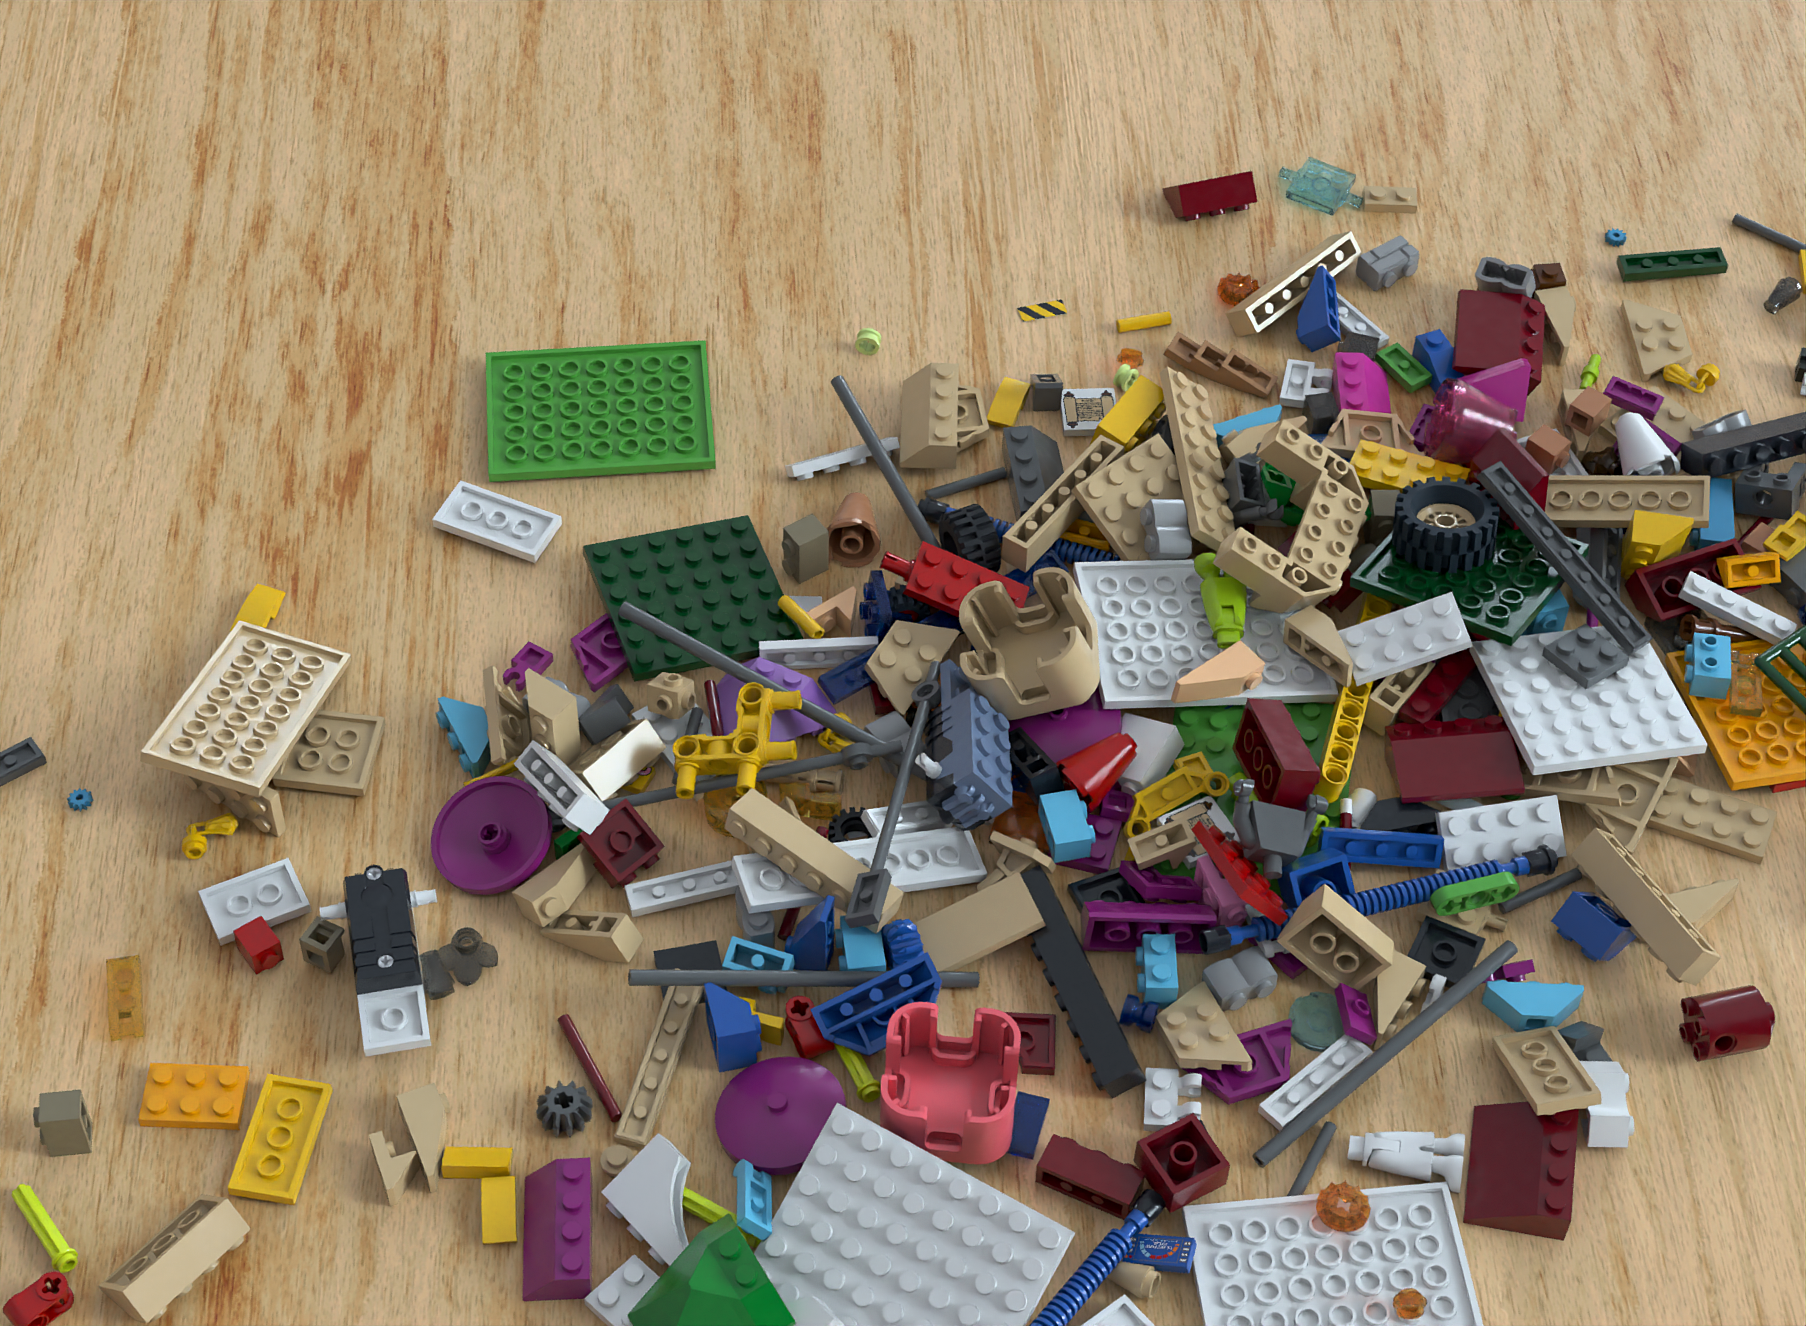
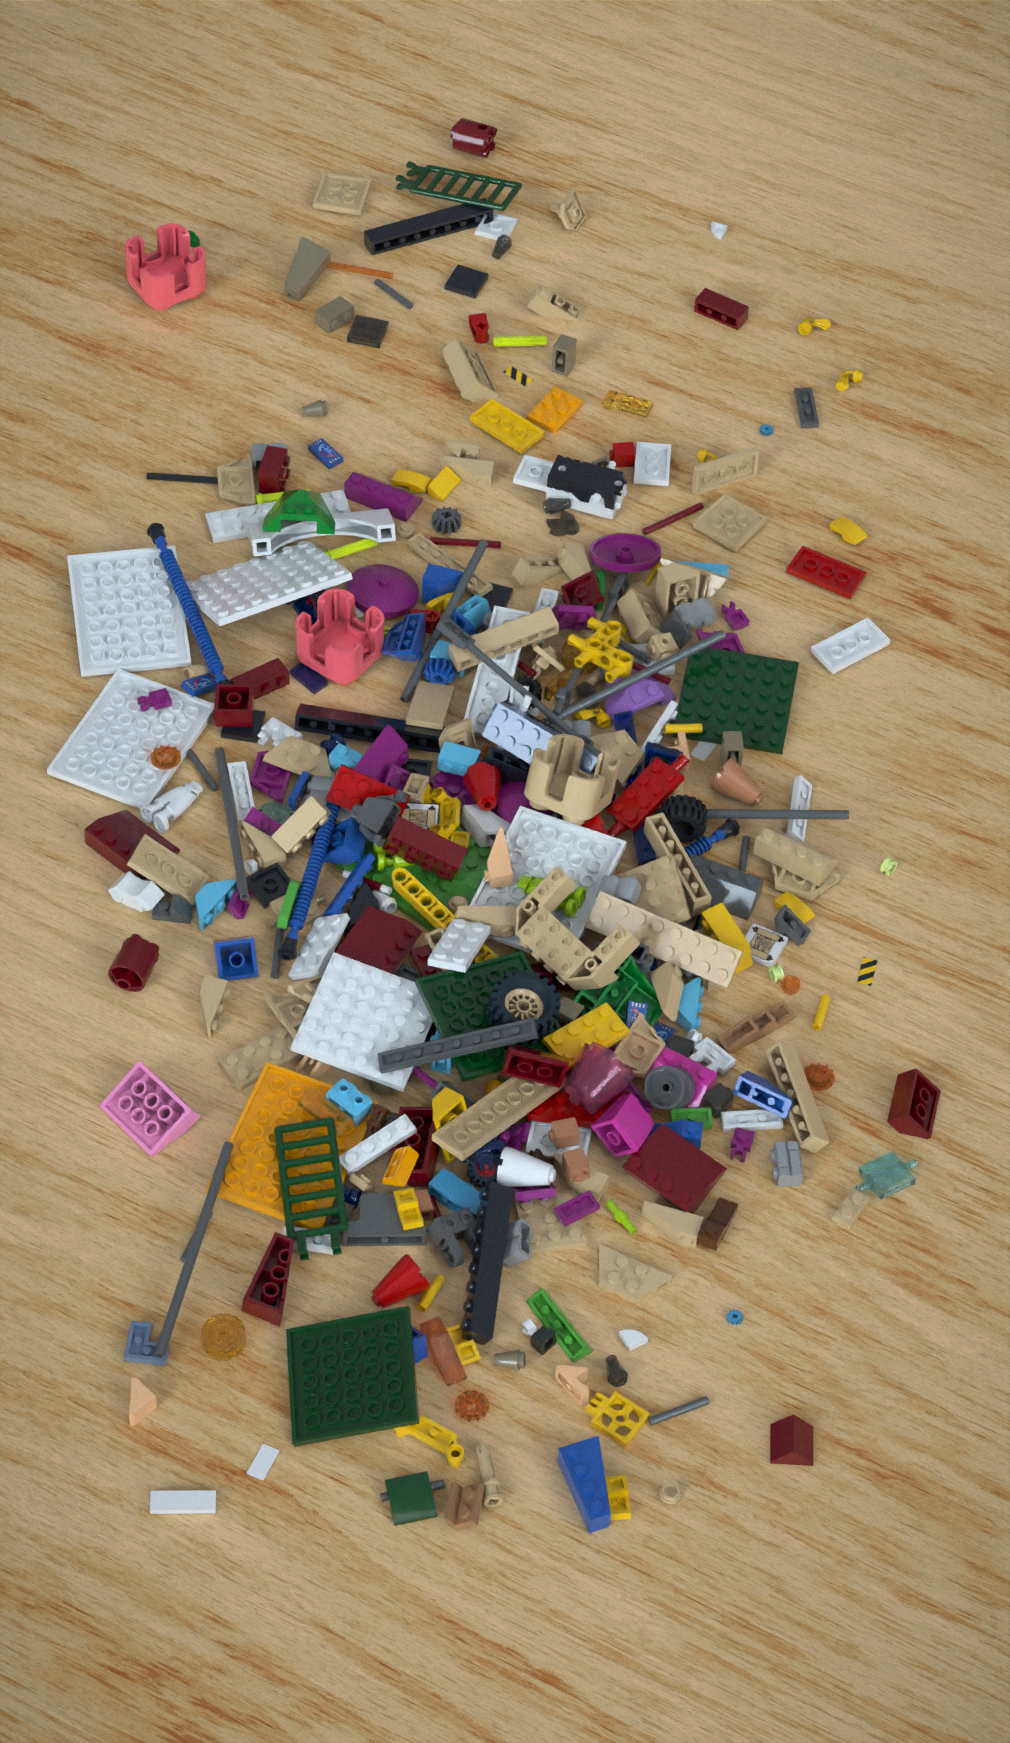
camera: 120 degrees right, 0 degrees up
tan plate [140,620,351,798] -> none
bright green plate [486,340,716,482] -> none
white brick [514,740,610,835] -> none
medium azure plate [733,1159,772,1241] -> none
dark red tile [1004,1012,1056,1076] -> none
clear orange plate [1393,1288,1427,1319] -> none
light grey brick [1475,257,1536,298] -> none
dark grey plate [1542,624,1629,689] -> none
tan brick [1571,827,1721,986] -> none
dark green plate [1616,247,1728,282] -> none
yellow piece [1663,363,1720,393] -> none
none -> magenta plate [137,688,172,712]
none -> blue tile [289,771,310,812]
none -> tan plate [349,1173,376,1193]
none -> tan plate [448,896,468,913]
none -> sticker [503,366,533,386]
none -> bright green slope [526,1288,593,1363]
none -> magenta wing [551,605,597,631]
none -> clear smoke brick [575,682,600,709]
none -> white tile [619,1329,648,1351]
none -> dark red bar [642,502,704,535]
none -> dark grey wheel [644,1065,695,1110]
none -> white plate [684,1029,703,1047]
none -> magenta plate [730,1127,755,1163]
none -> dark red slope [770,1414,813,1466]
none -> red plate [786,546,867,599]

